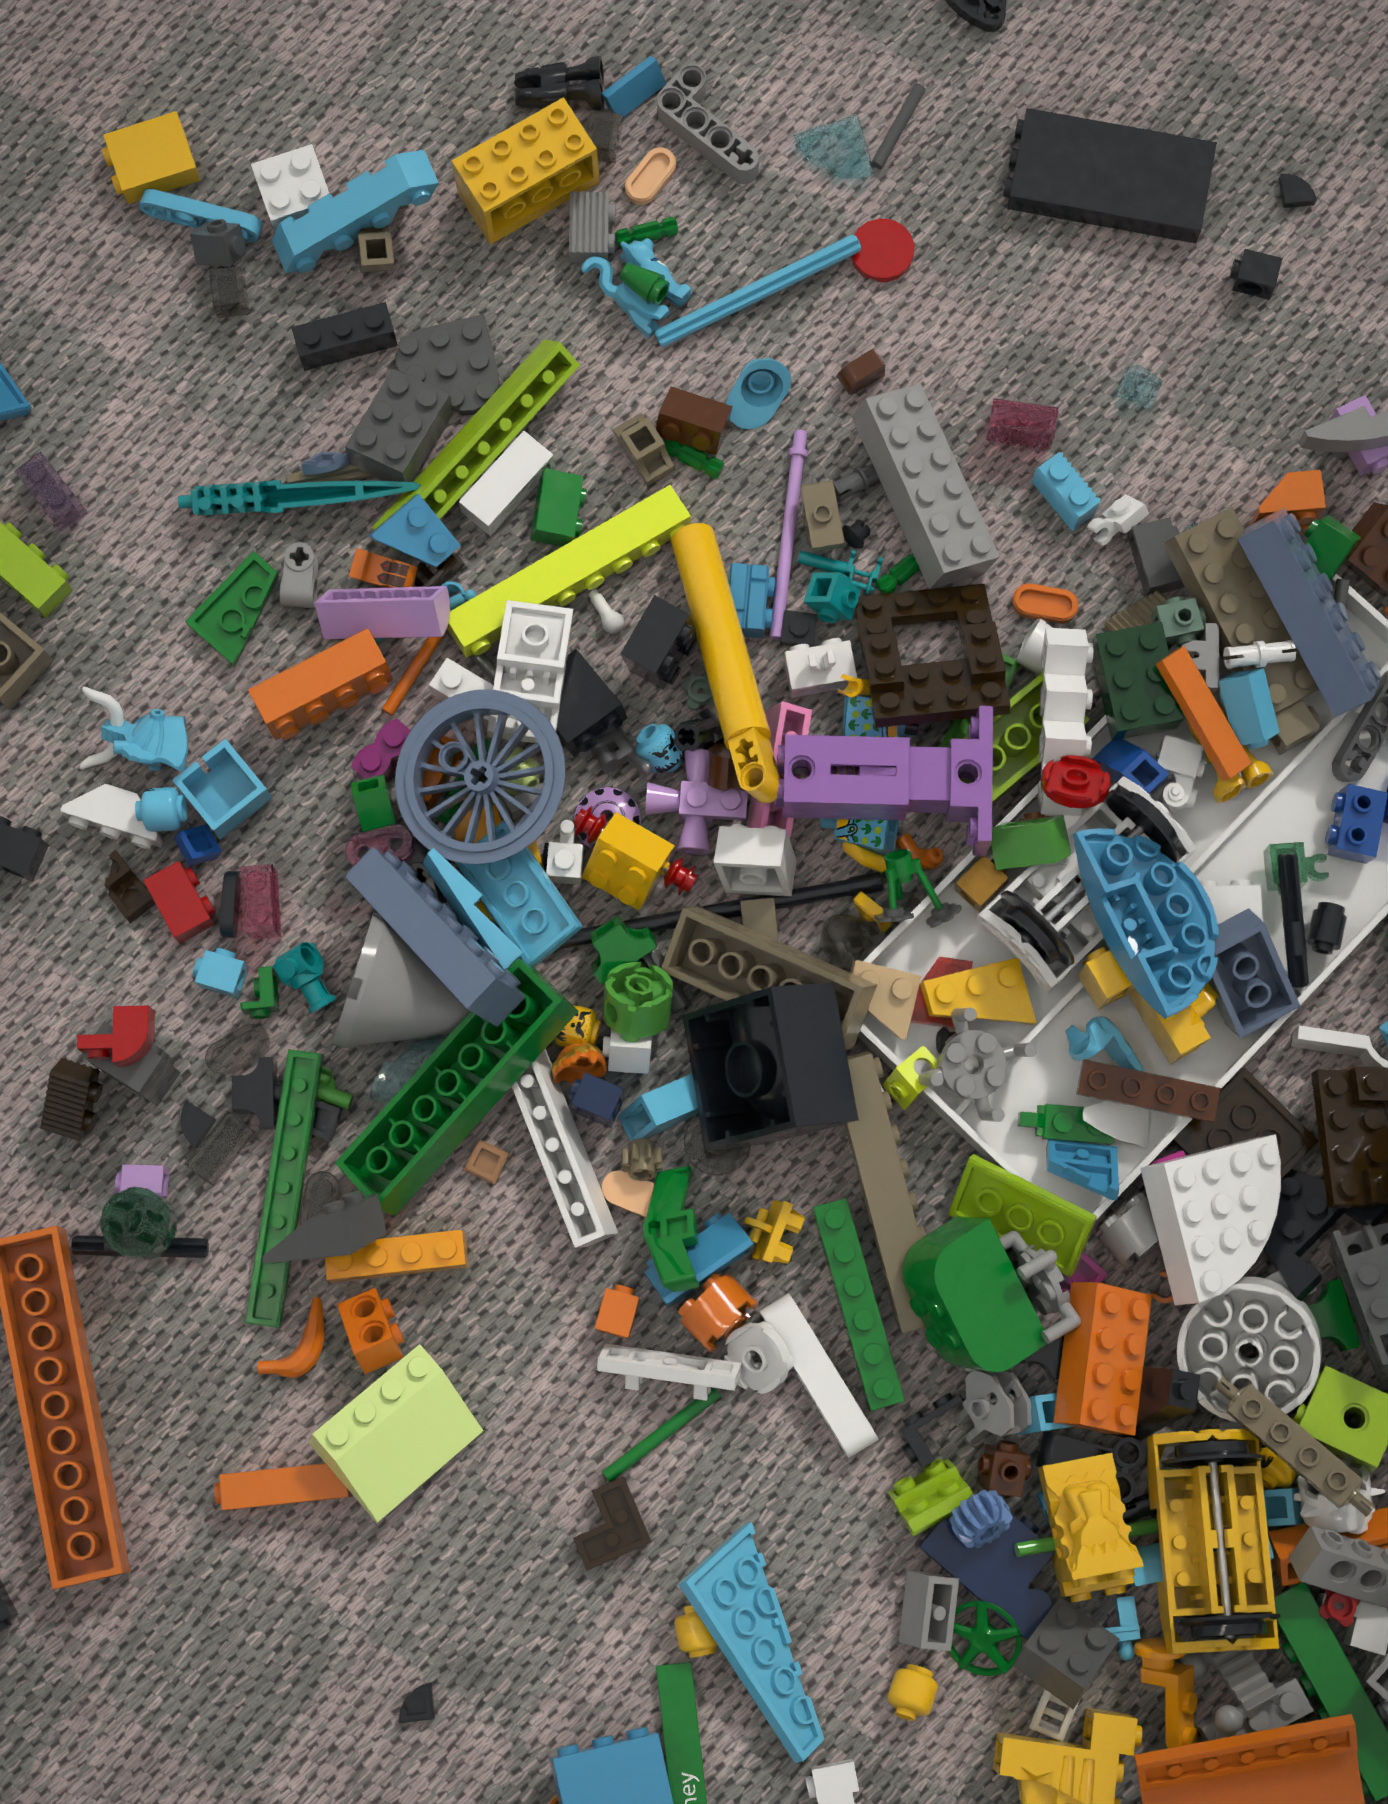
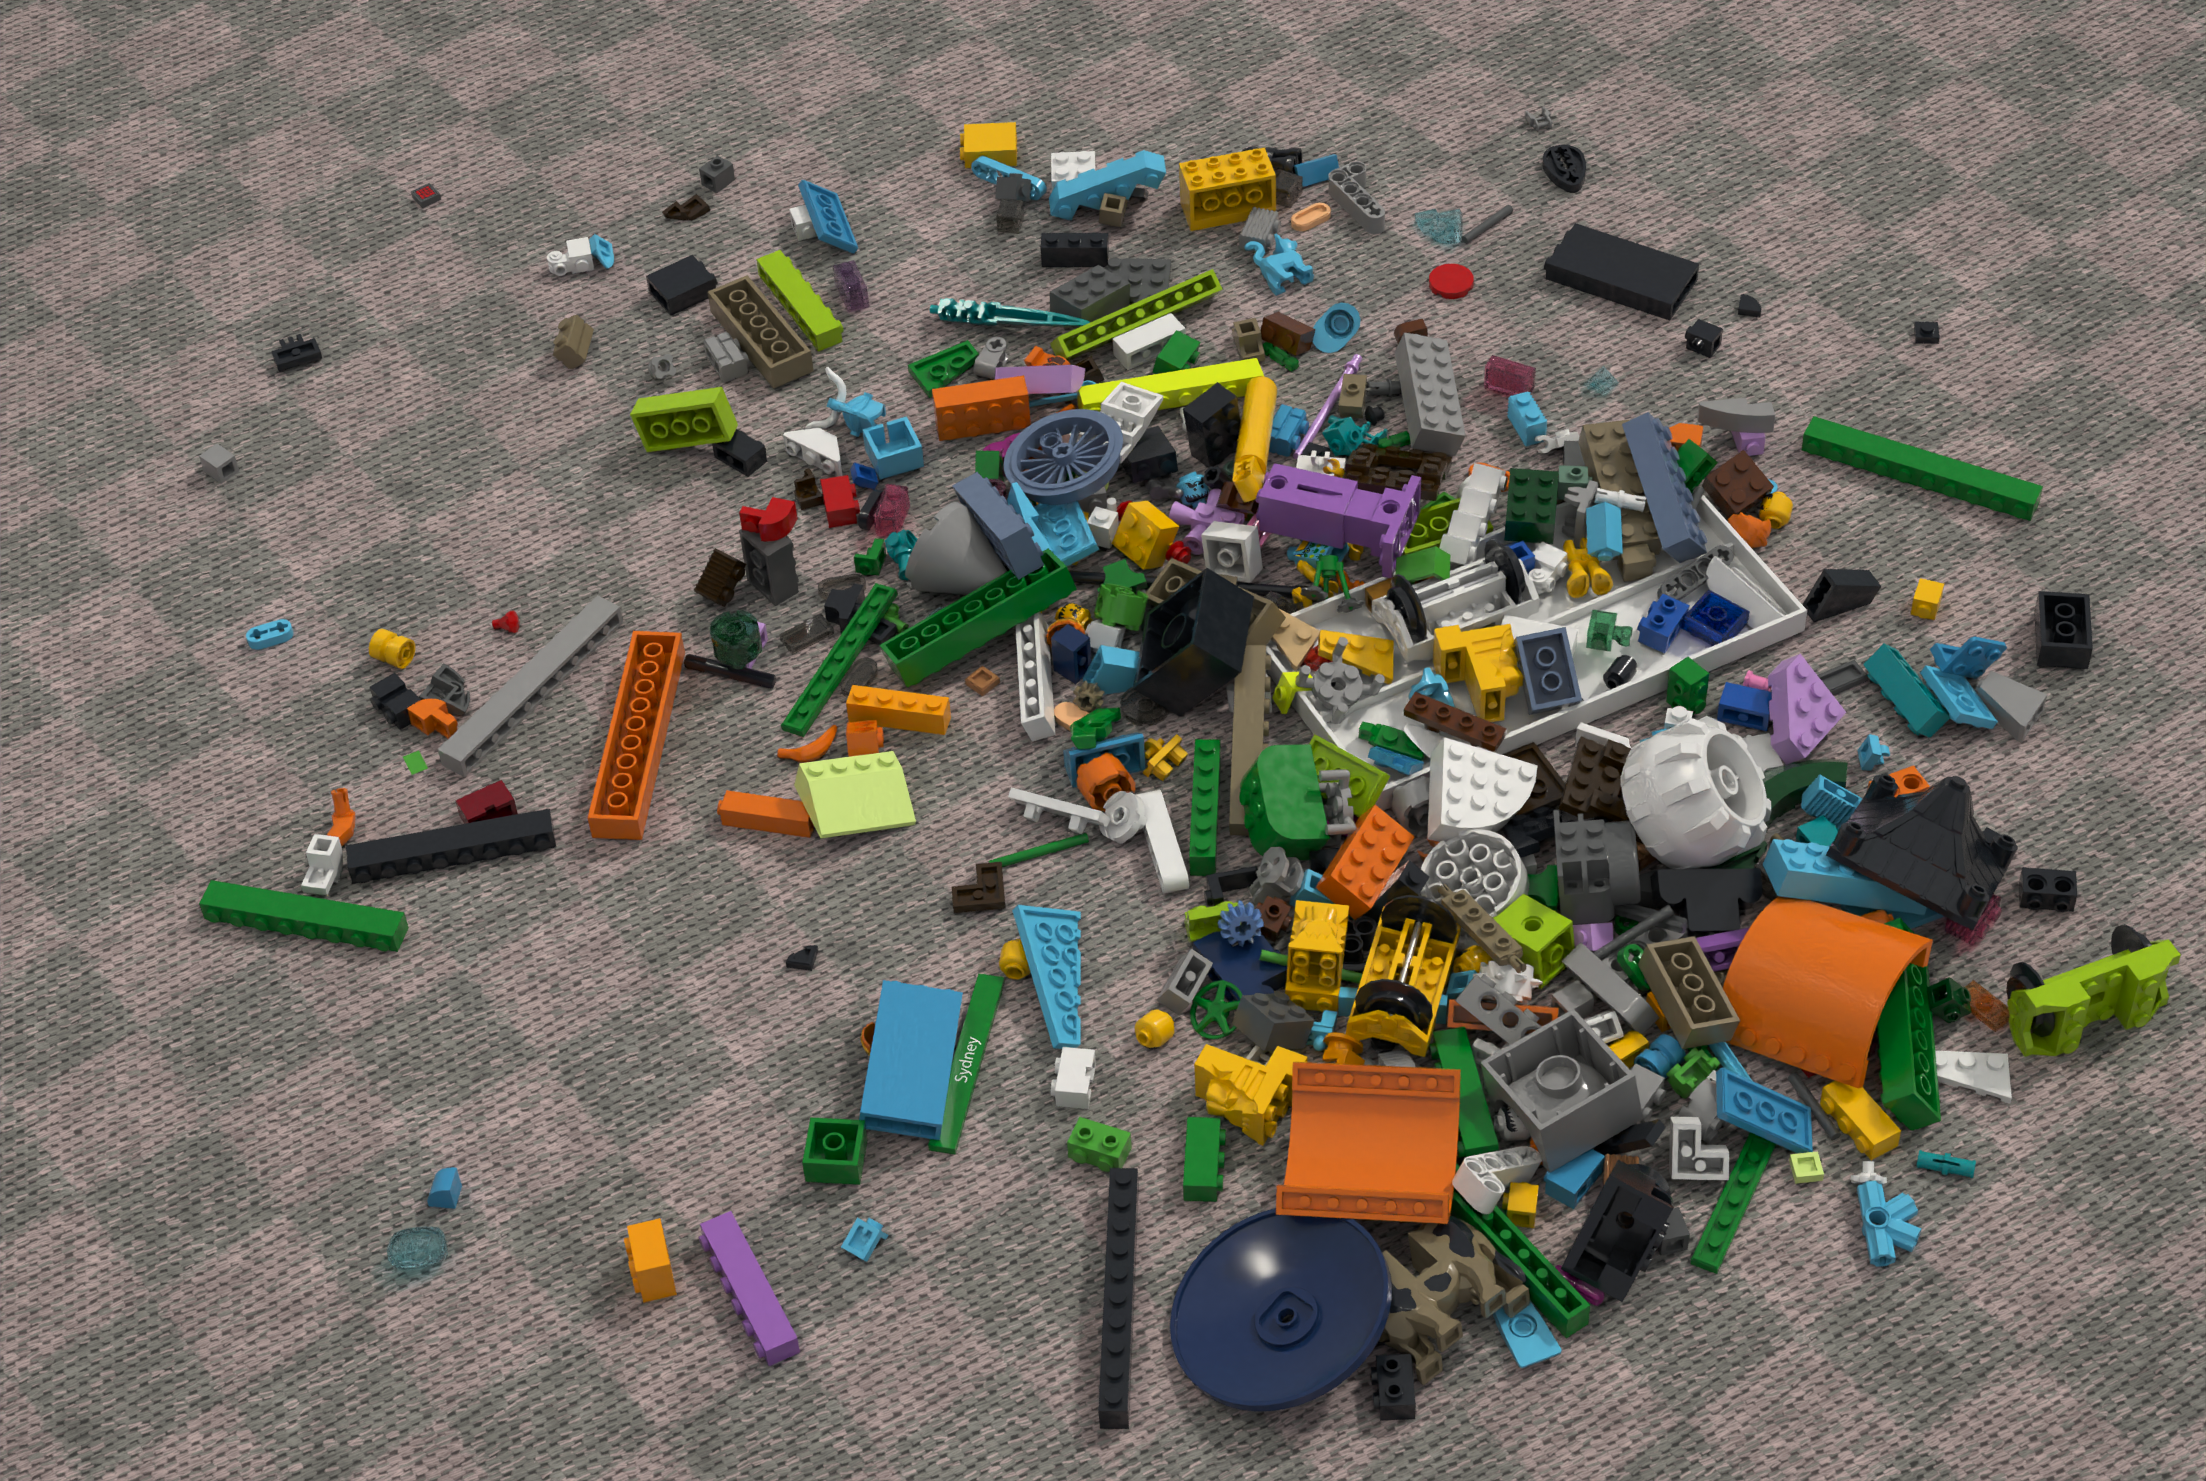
camera: 20 degrees right, 30 degrees down
medium azure head [135,787,187,832] -> none
black tile [180,1100,216,1148] -> none
medium azure brick [193,948,249,999] -> none
dark grey slope [261,1190,387,1264] -> none
sand blue tile [301,451,349,475] -> none
dark azure wing [368,494,461,567] -> none
orange brick [595,1284,640,1339] -> none
green axle [615,217,678,249] -> none
green cone [619,262,670,305] -> none
medium azure axle [655,235,861,347] -> none
red tile [1041,755,1110,809] -> none
dark azure brick [1073,828,1219,1019] -> none
orange tile [1155,646,1252,781] -> none
black axle [1277,853,1309,988] -> none
red plate [1319,1589,1360,1627] -> none

